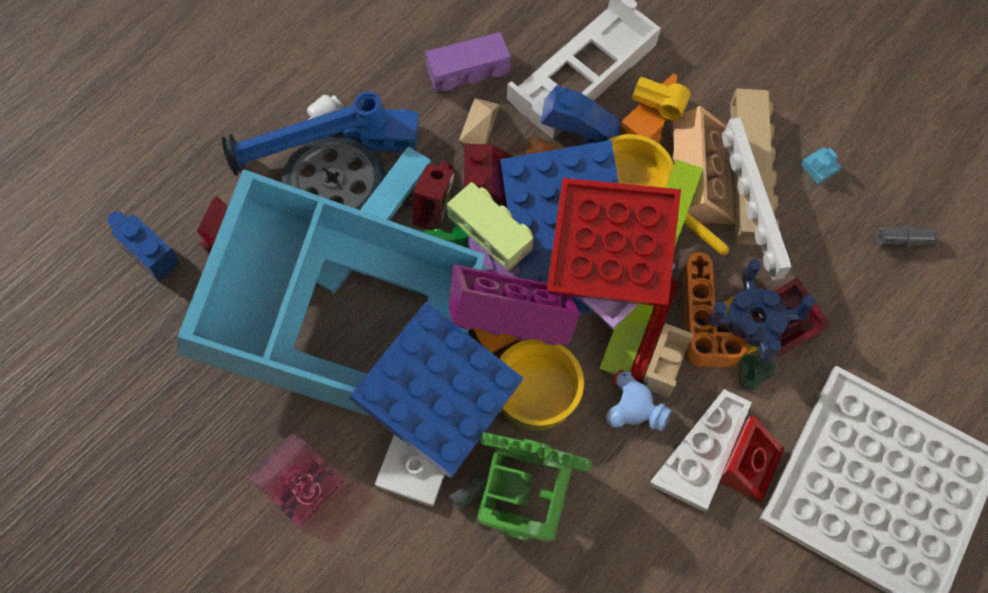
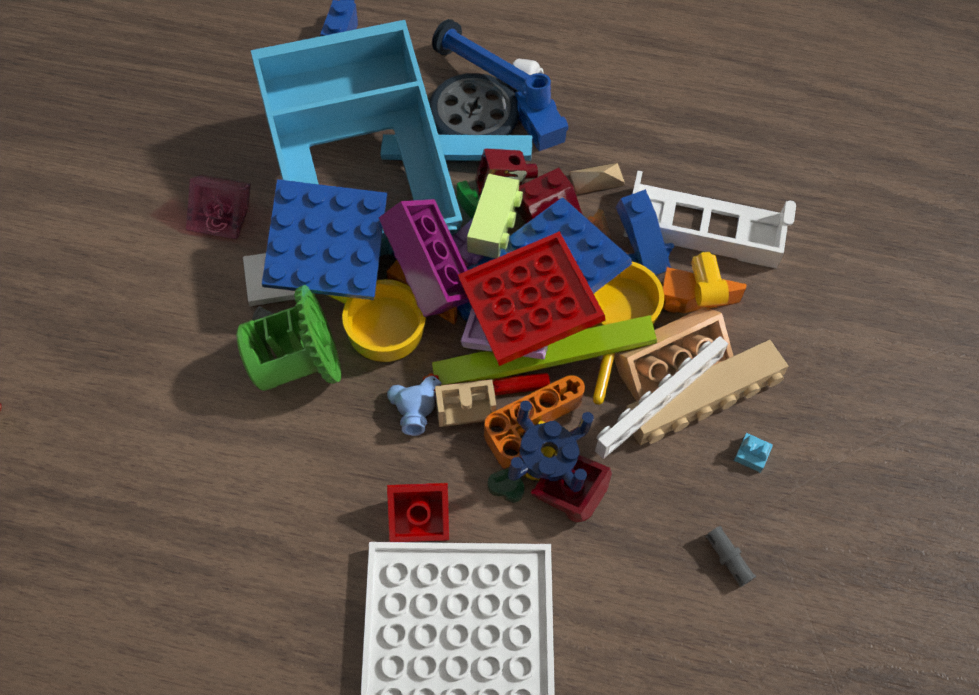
camera: 60 degrees right, 5 degrees down
medium lavender brick [425,32,511,92] -> none
white wing [648,390,752,512] -> none

